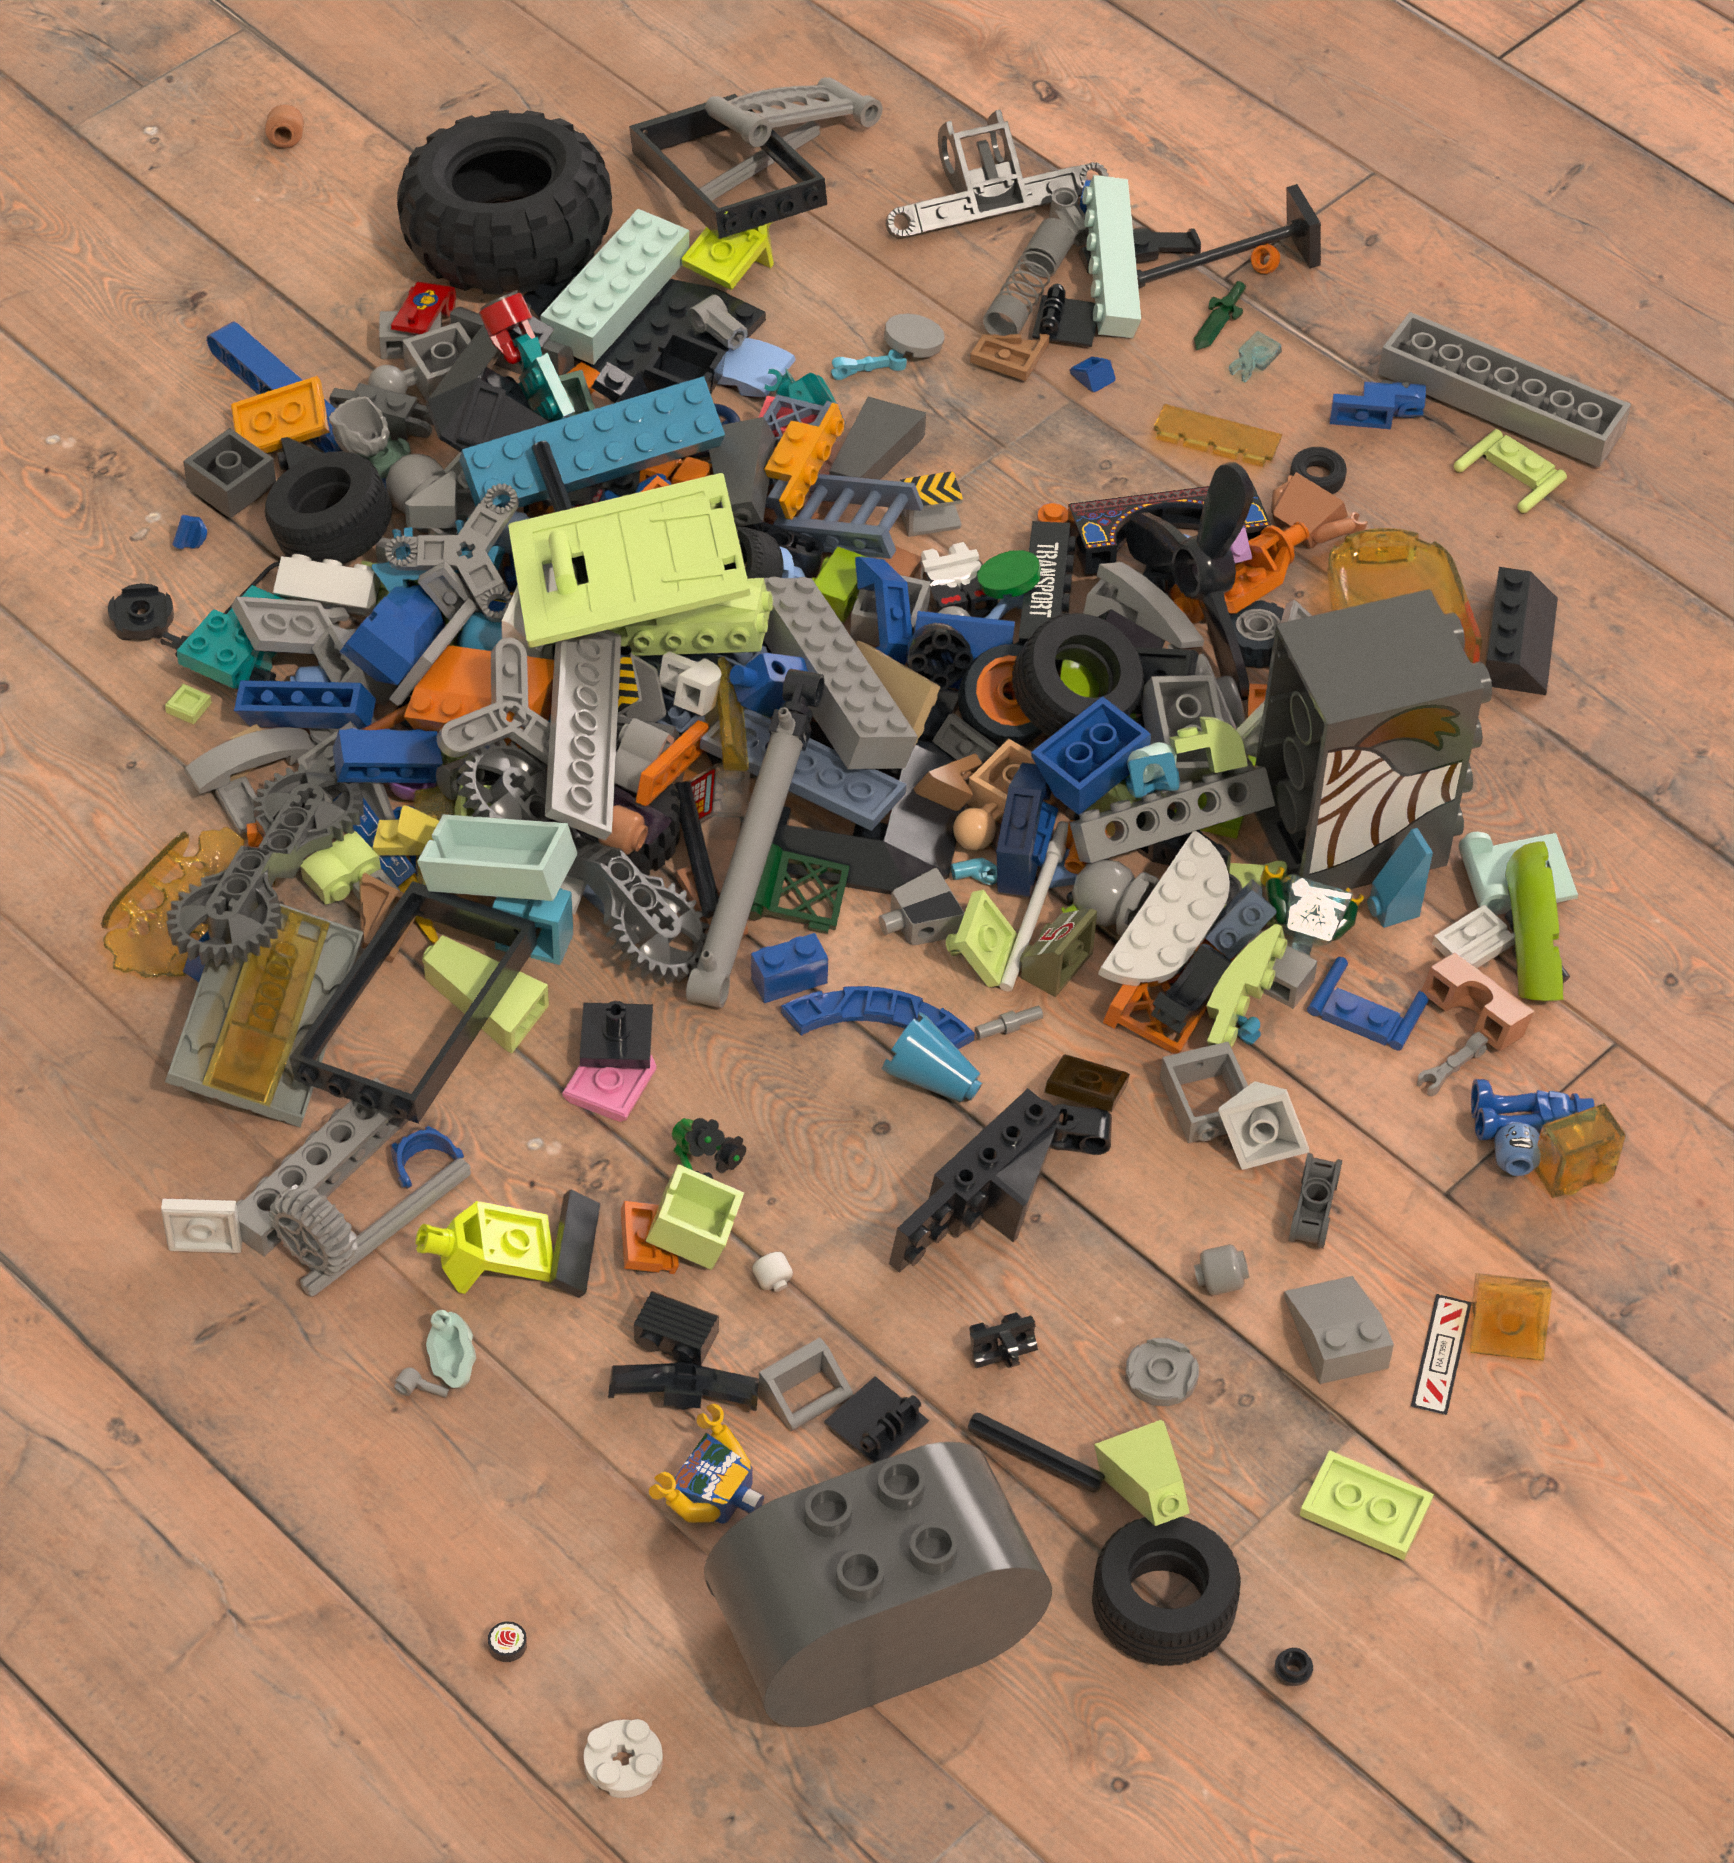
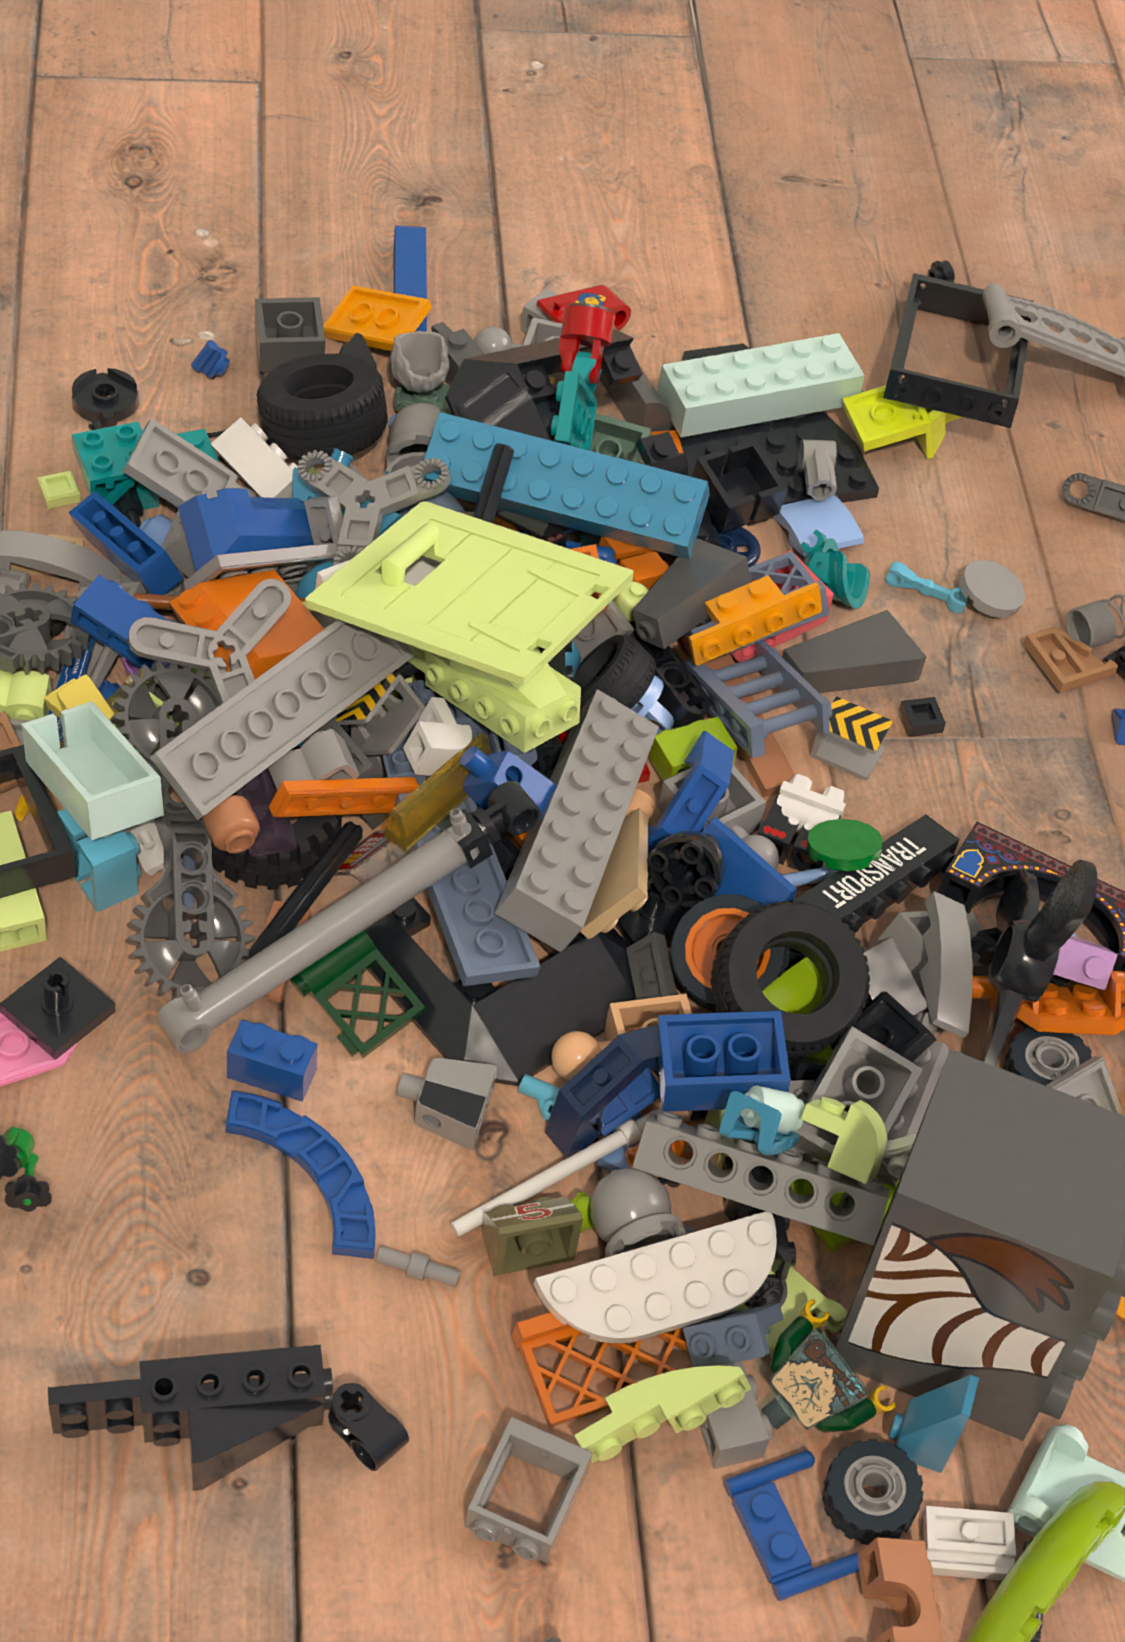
camera: 35 degrees right, 0 degrees up
nougat head [265,104,304,148] -> none
black tyre [397,110,613,295] -> none
light grey slope [405,470,458,528] -> none
light grey axle [684,121,820,209] -> none
dark azure cone [882,1012,983,1102] -> none
medium nougat slope [913,753,983,811] -> none
yellowish green tile [946,890,1017,987] -> none
black hips [969,1312,1038,1369] -> none
orange plate [1037,503,1068,523] -> none
dark brown tile [1044,1054,1130,1112] -> none
black arch [1151,944,1232,1034] -> none
white slope [1219,1081,1309,1170] -> none
dark azure hand [1237,1016,1261,1045] -> none
none -> black wheel [822,1439,924,1545]
none -> black plate [899,697,946,737]
none -> black plate [928,260,955,282]

